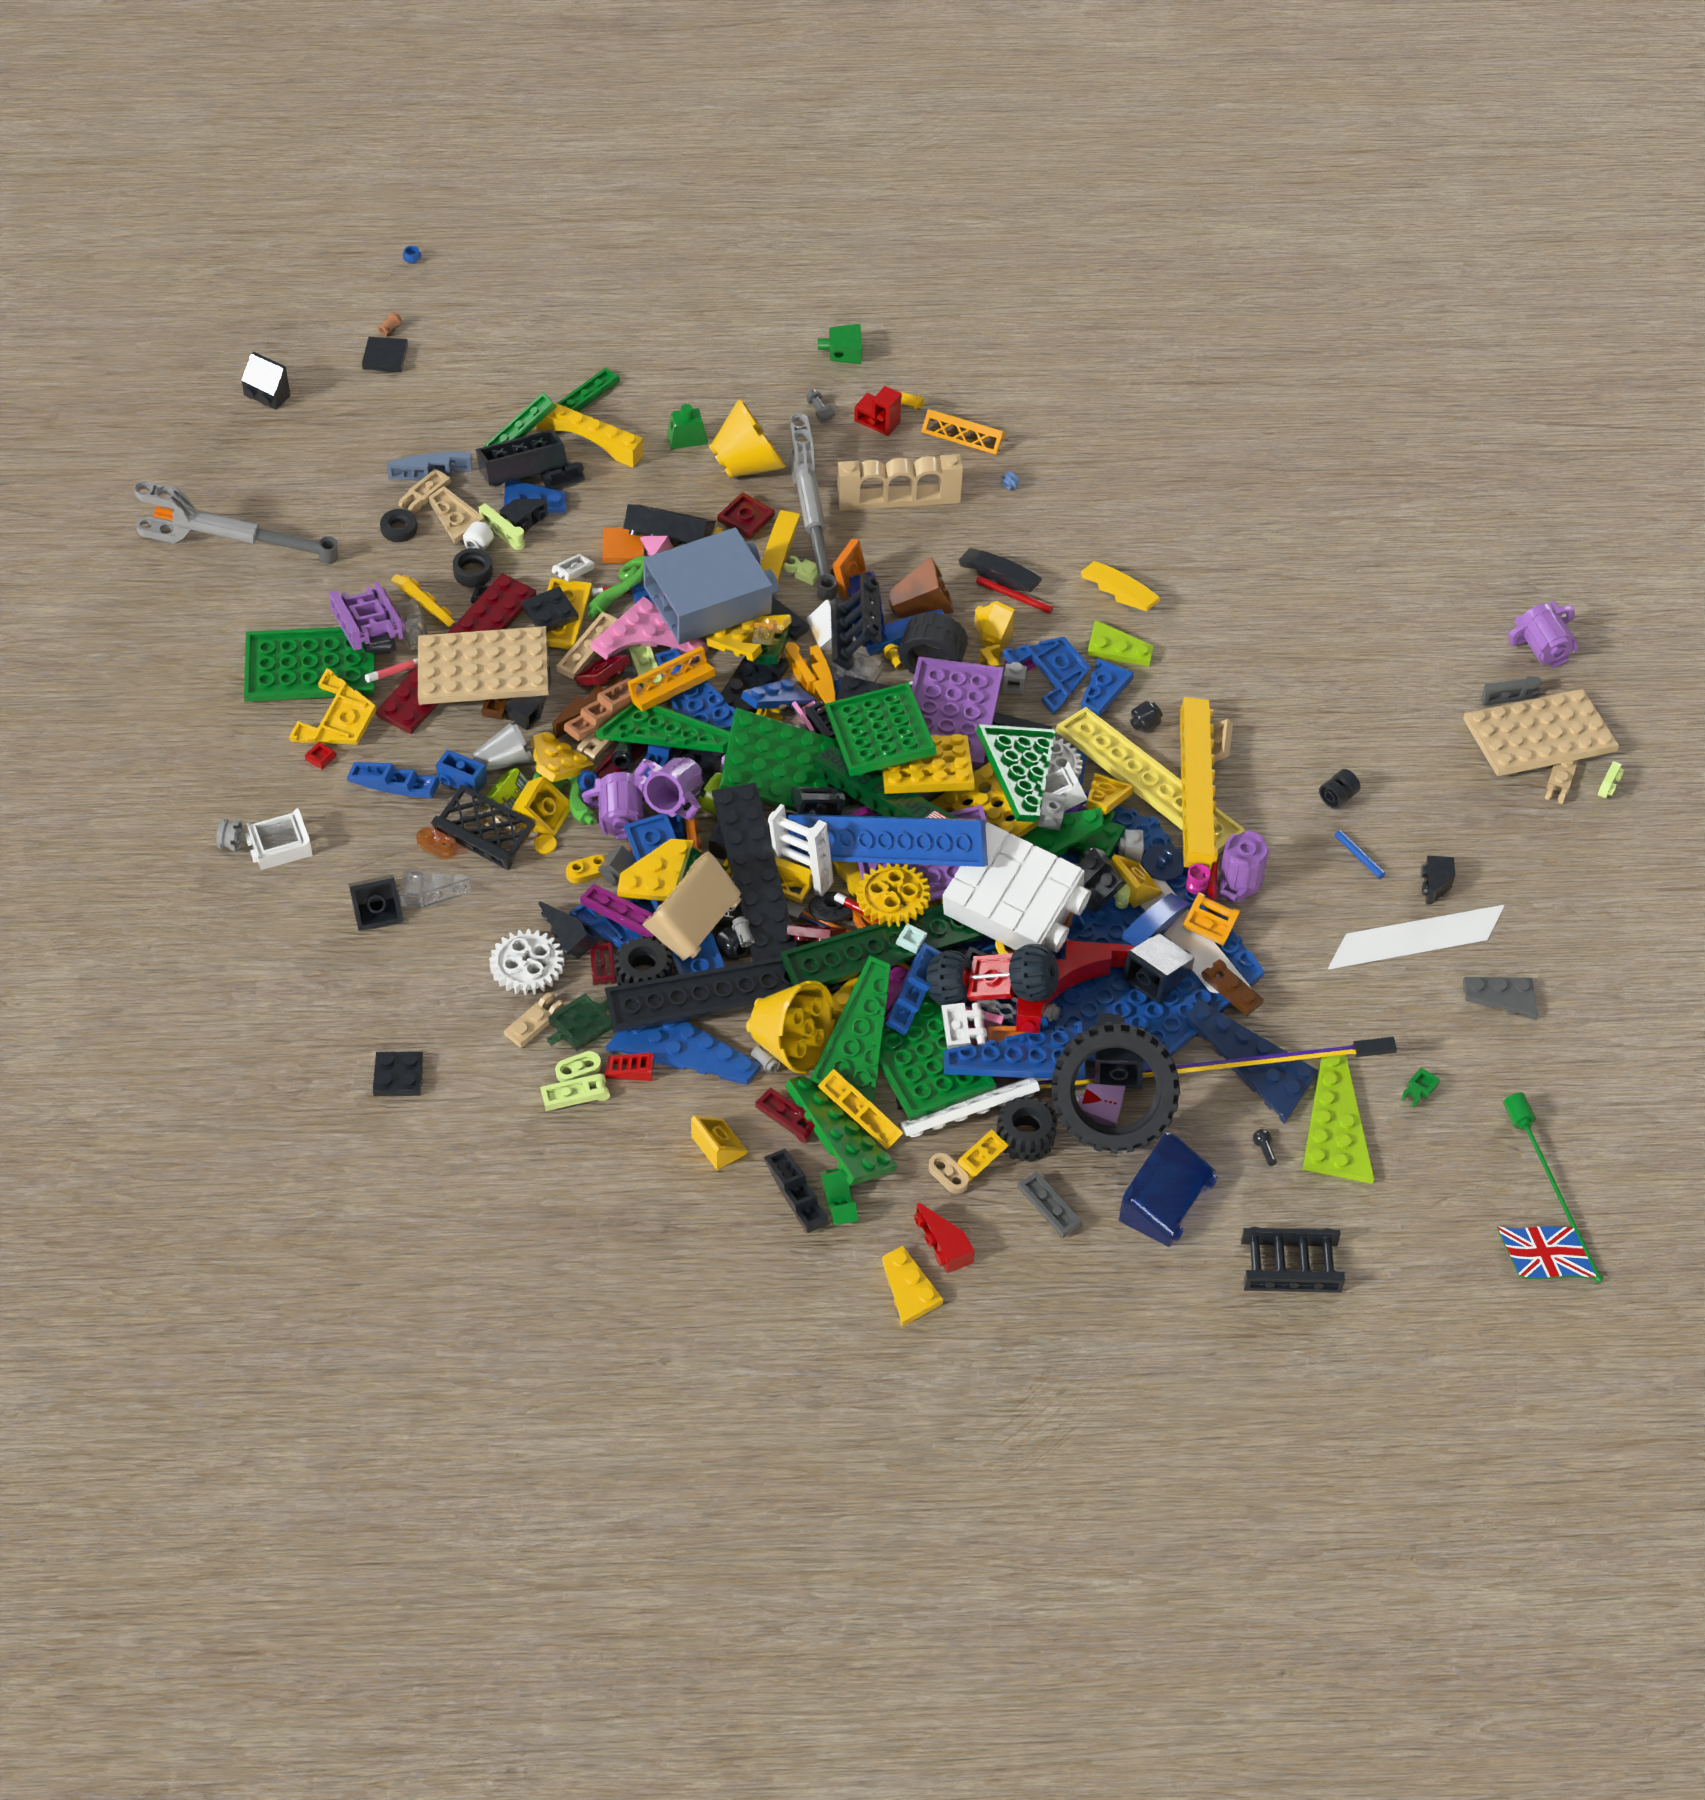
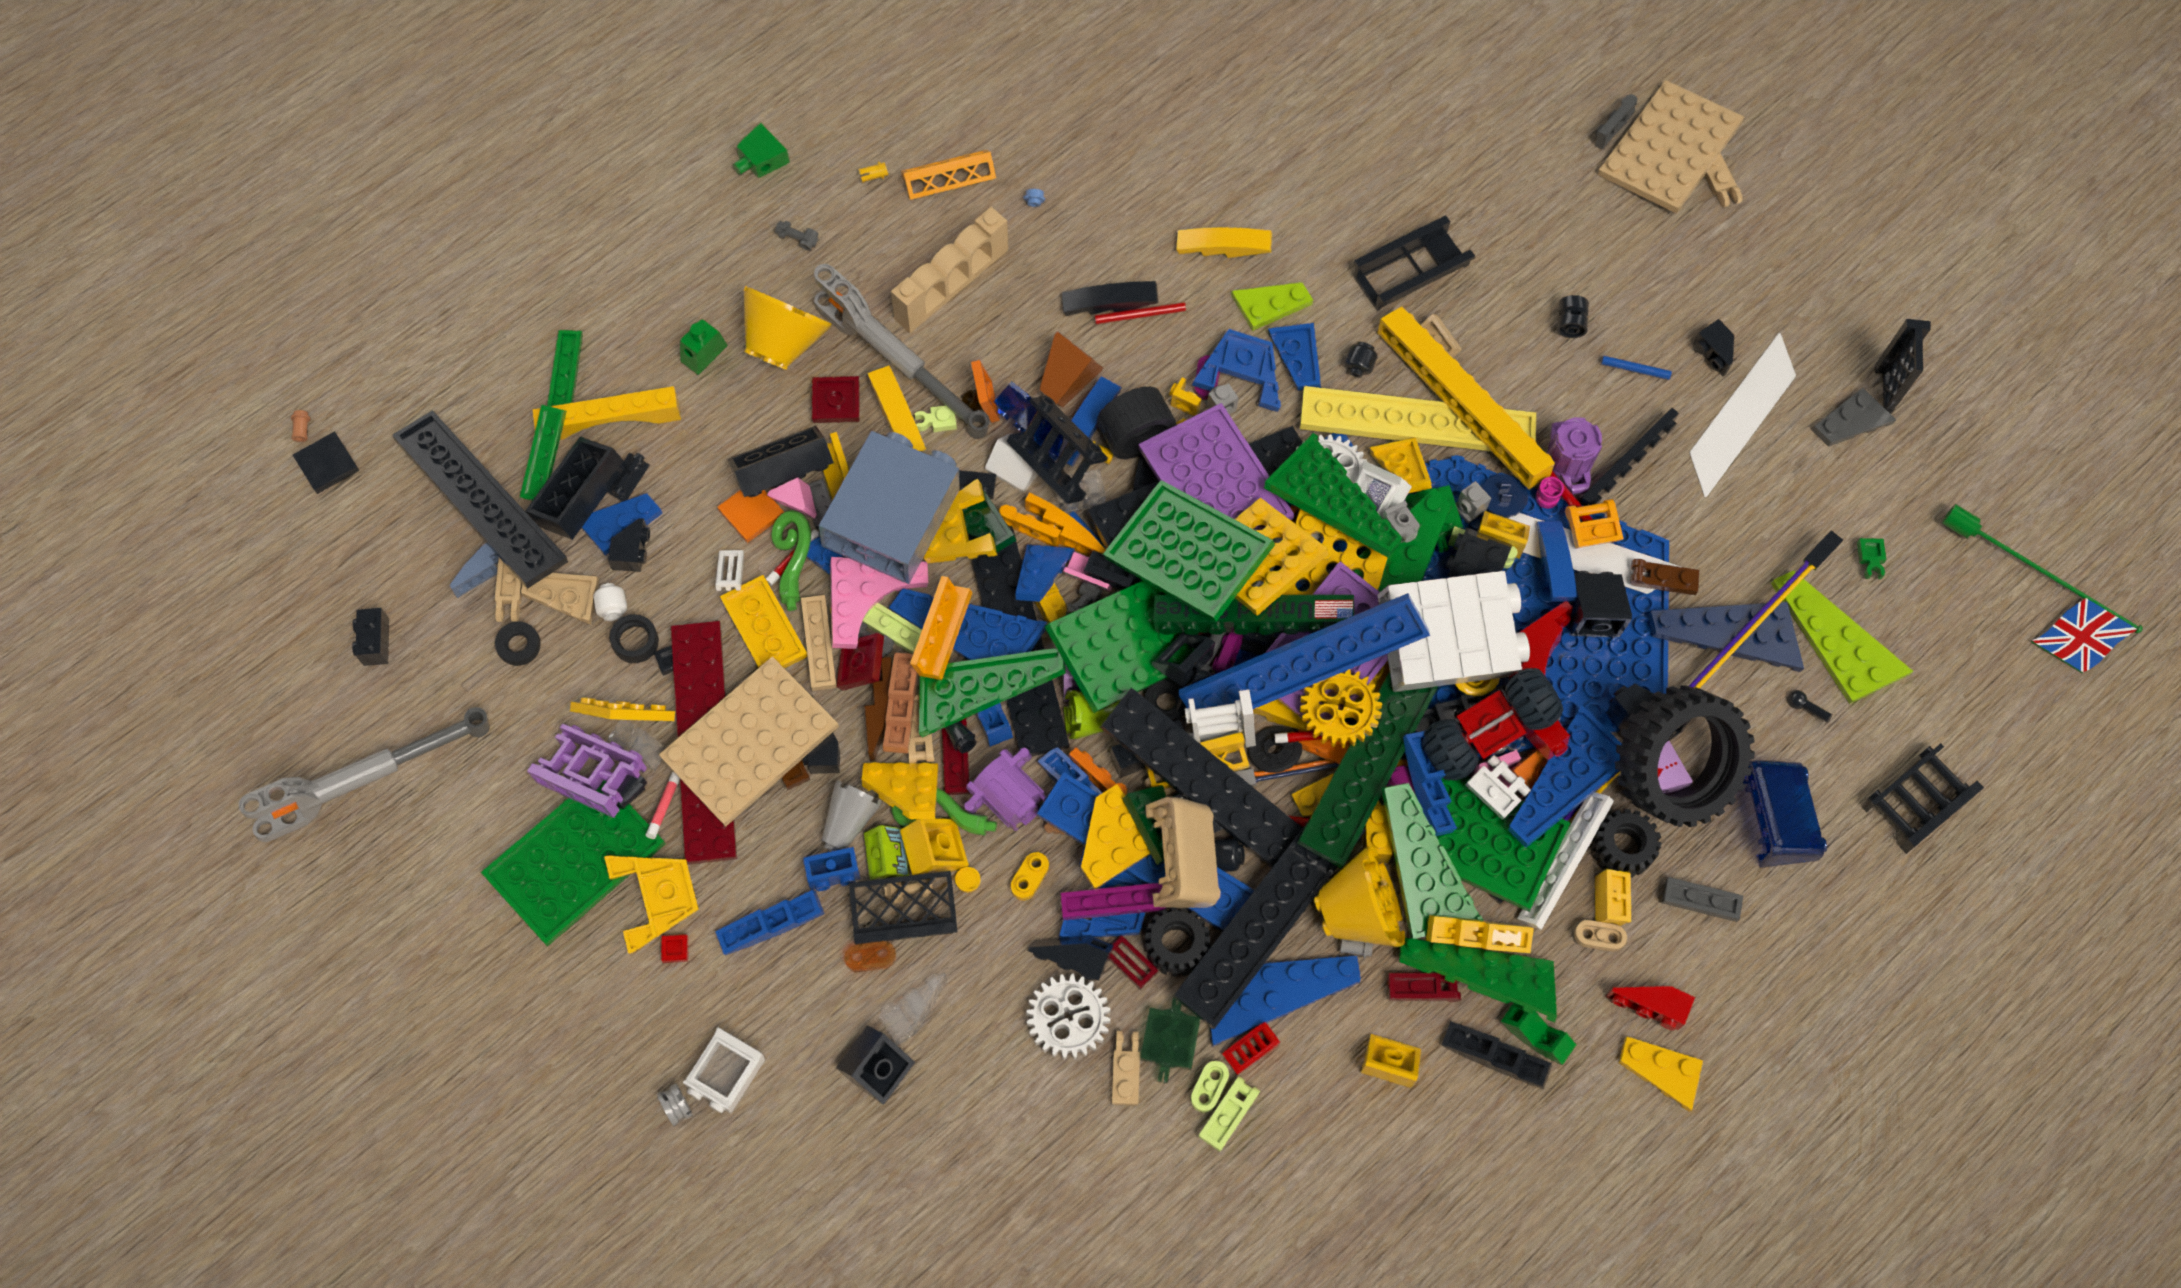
camera: 40 degrees left, 15 degrees up
slope [242,352,291,410] -> none
black plate [373,1052,424,1096] -> none
blue plate [403,246,422,263] -> none
yellowish green plate [479,503,525,550] -> none
black plate [522,586,579,632] -> none
blue plate [577,770,598,791] -> none
dark grey brick [598,846,636,885] -> none
medium lavender container [635,757,704,820] -> none
light grey pin [732,916,755,947] -> none
clear yellow bracket [752,619,784,645] -> none
plate [787,924,846,941] -> none
red brick [854,386,902,436] -> none
light aqua tile [896,923,927,954] -> none
yellow slope [974,601,1015,652] -> none
medium lavender container [1508,601,1578,668] -> none
yellowish green plate [1598,761,1624,799] -> none
none -> black brick [352,608,389,666]
none -> black plate [392,410,568,589]
none -> black piece [1353,215,1475,311]
none -> black plate [1579,408,1679,506]
none -> black fence [1874,319,1931,414]

